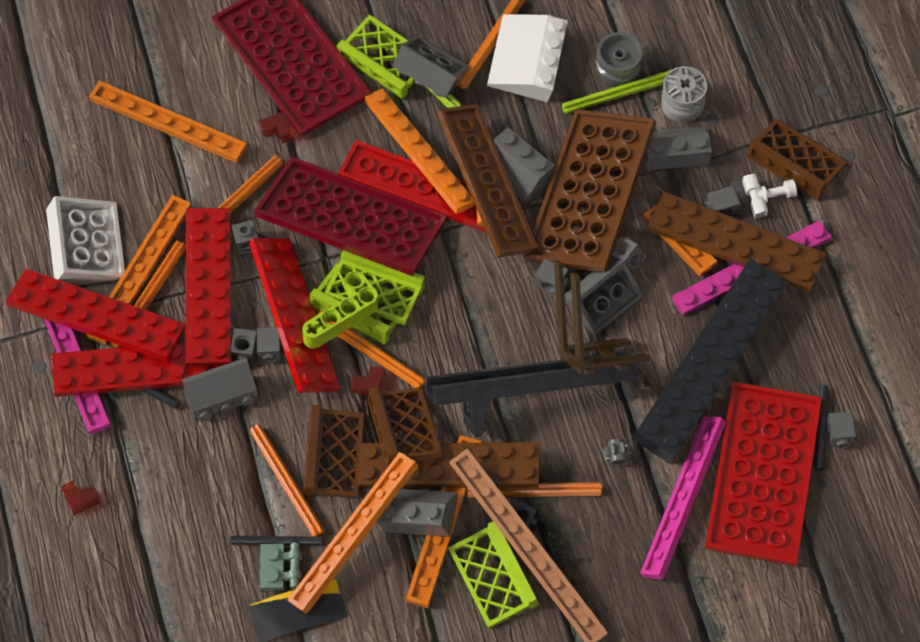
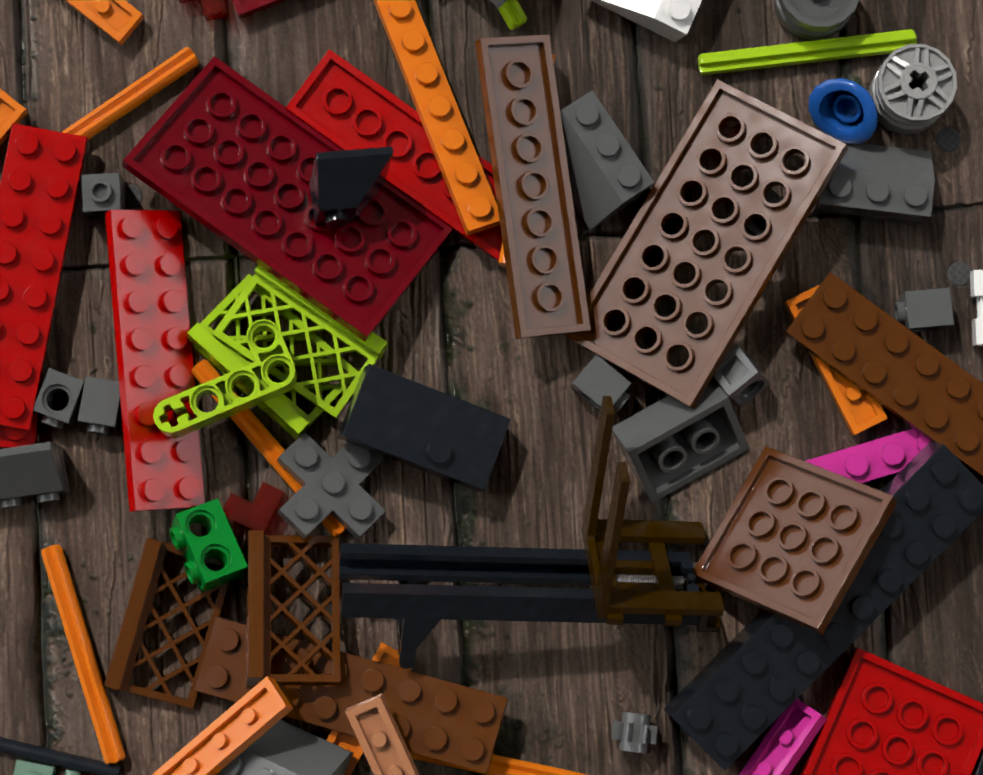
camera: 10 degrees right, 20 degrees up
none -> green brick [169,498,248,593]
none -> dark grey plate [277,432,386,540]
none -> black slope [309,147,393,228]
none -> black brick [337,364,511,492]
none -> reddish brown plate [693,446,898,635]
none -> blue hat [808,78,878,144]

